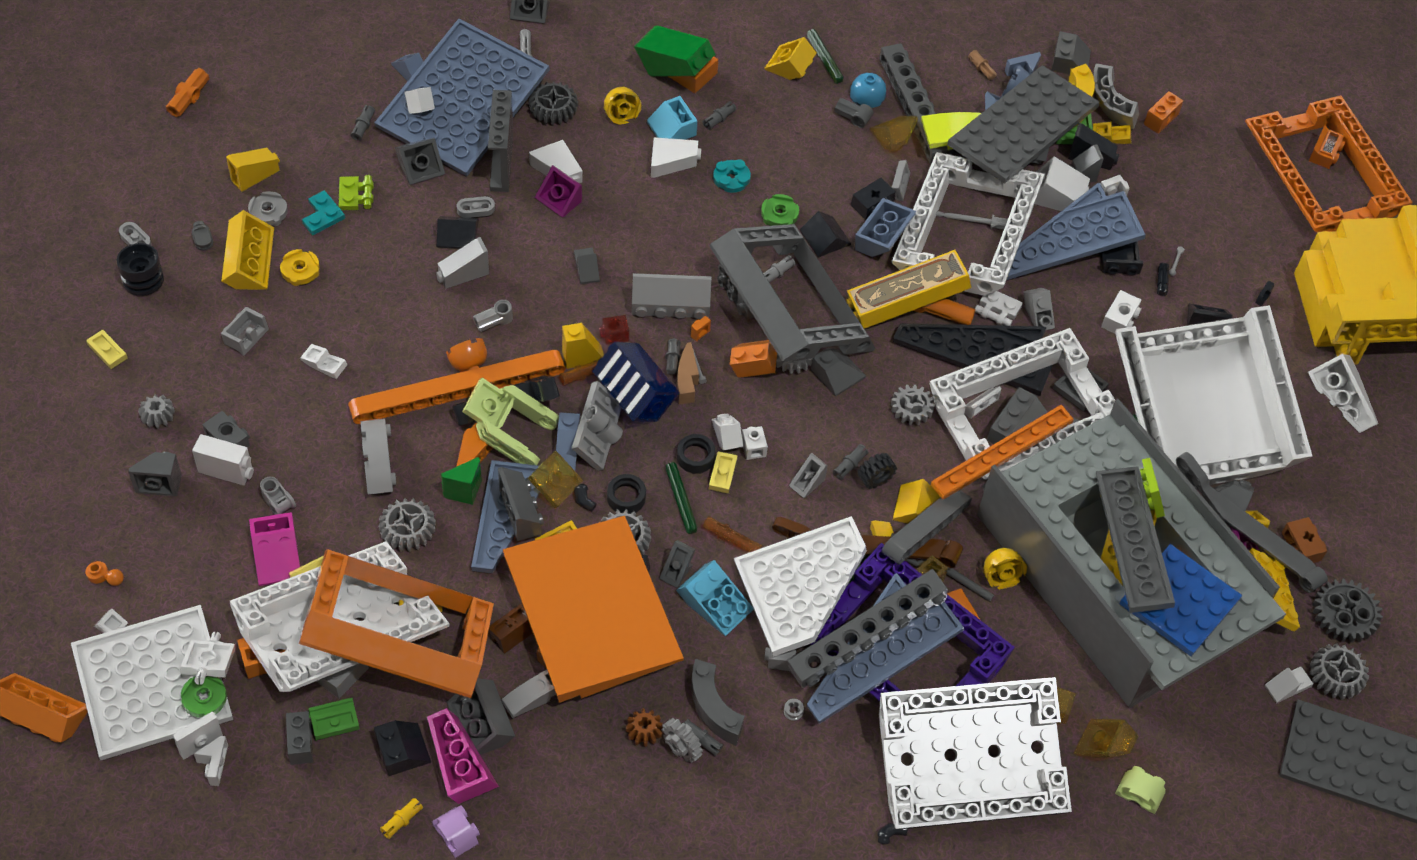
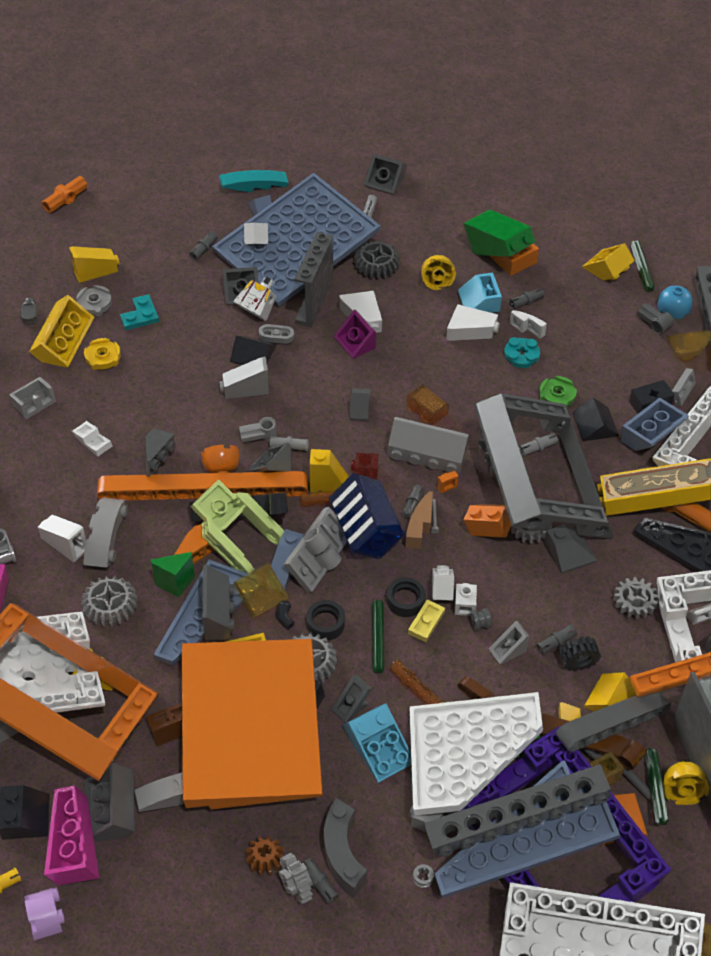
camera: 20 degrees right, 5 degrees down
lime plate [339,175,374,210] -> none
none -> white slope [38,515,86,562]
none -> dark grey slope [145,428,176,477]
none -> teal slope [219,170,289,192]
none -> white torso [234,276,276,321]
none -> dark grey slope [246,442,291,472]
none -> light grey pin [270,436,309,451]
none -> clear orange brick [407,384,449,426]
none -> dark grey wheel [470,608,492,631]
none -> white slope [510,310,547,339]
none -> dark green axle [645,748,669,826]

